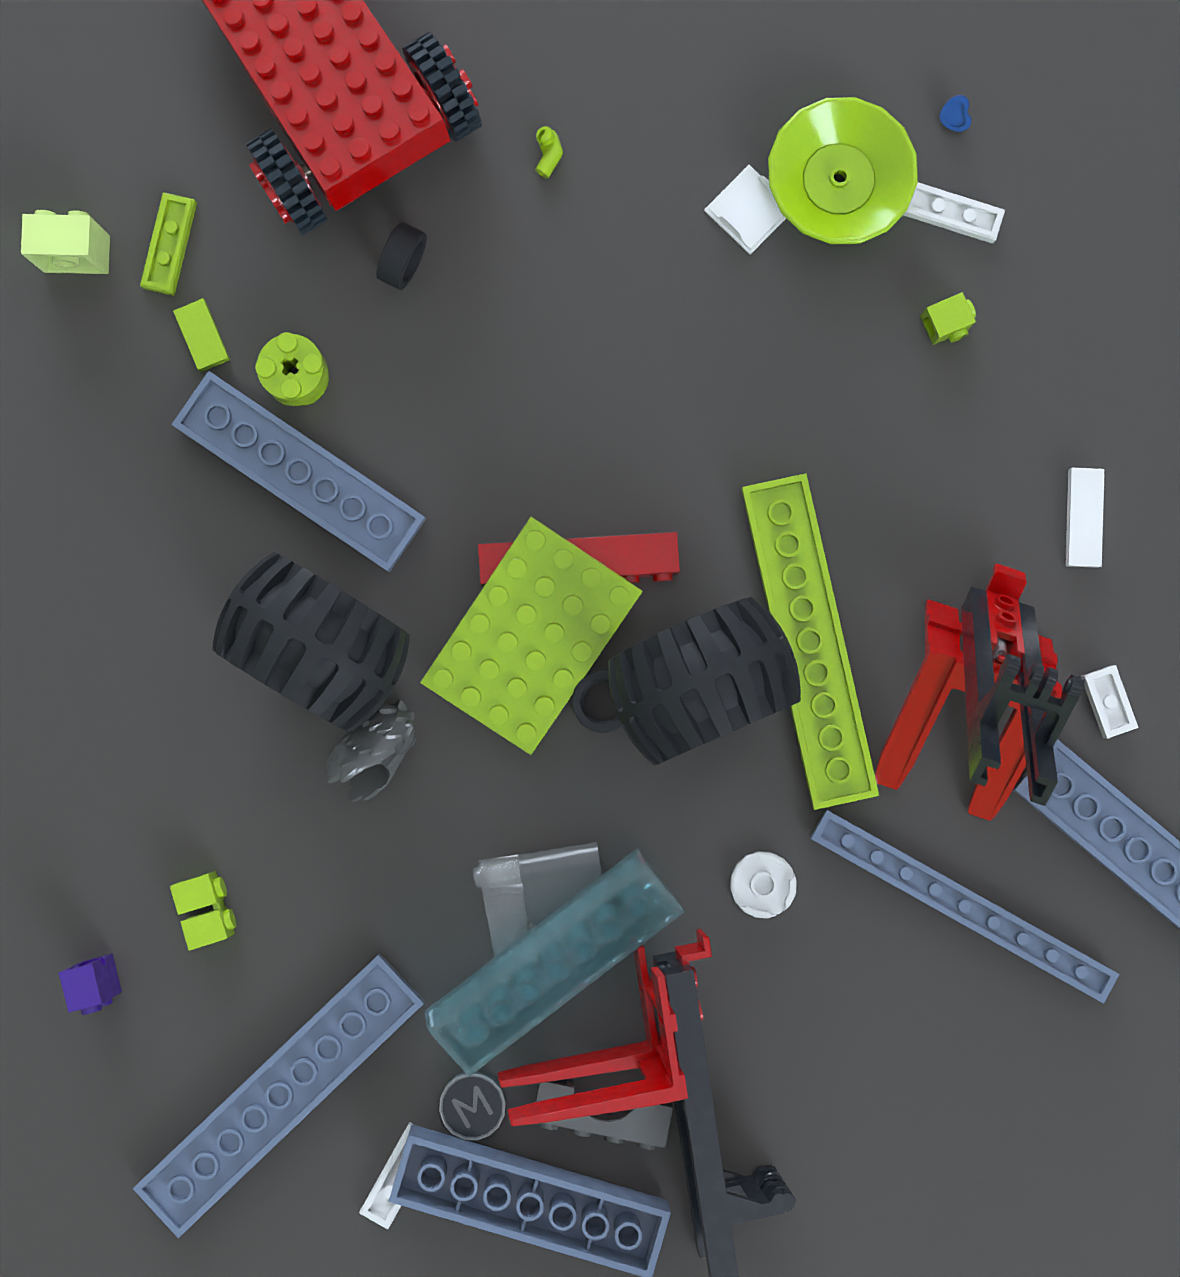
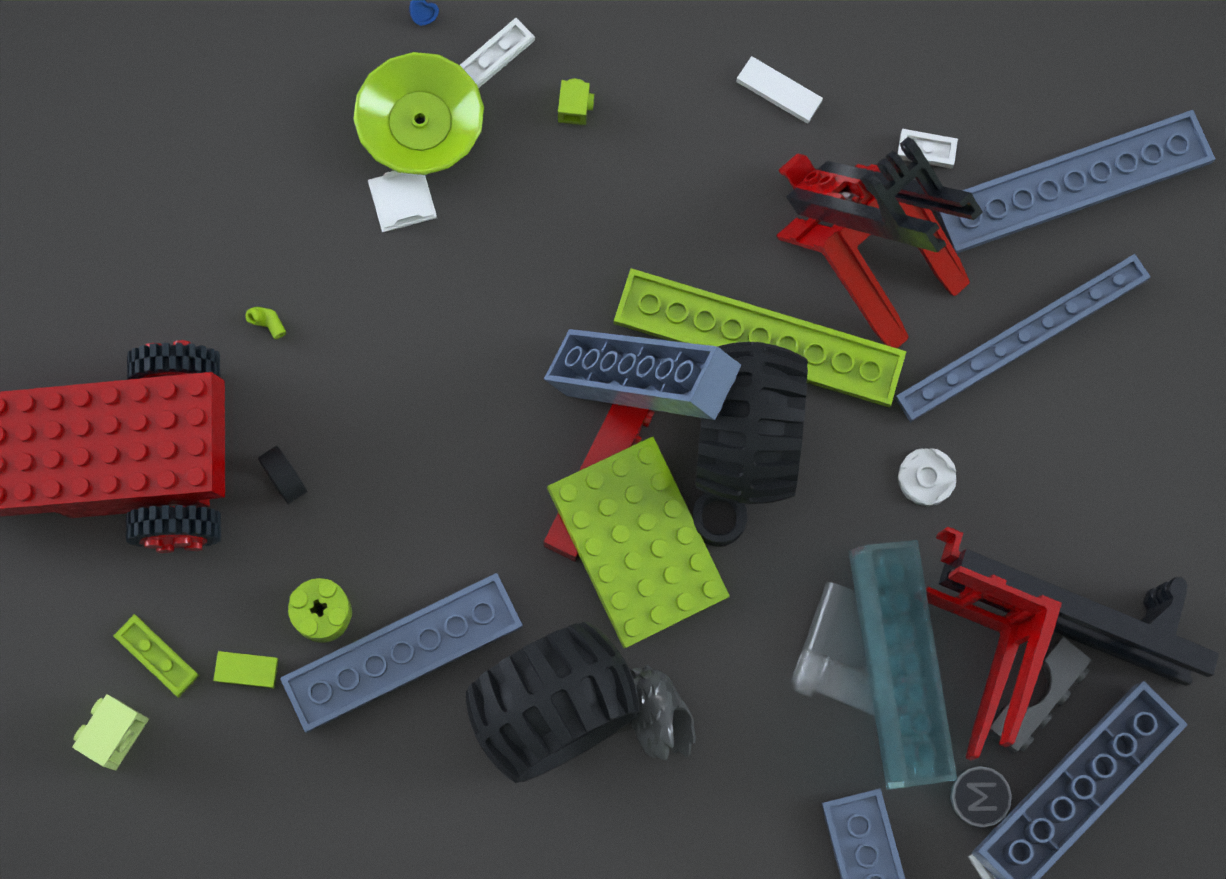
camera: 65 degrees left, 10 degrees down
none -> sand blue brick [544,329,741,420]

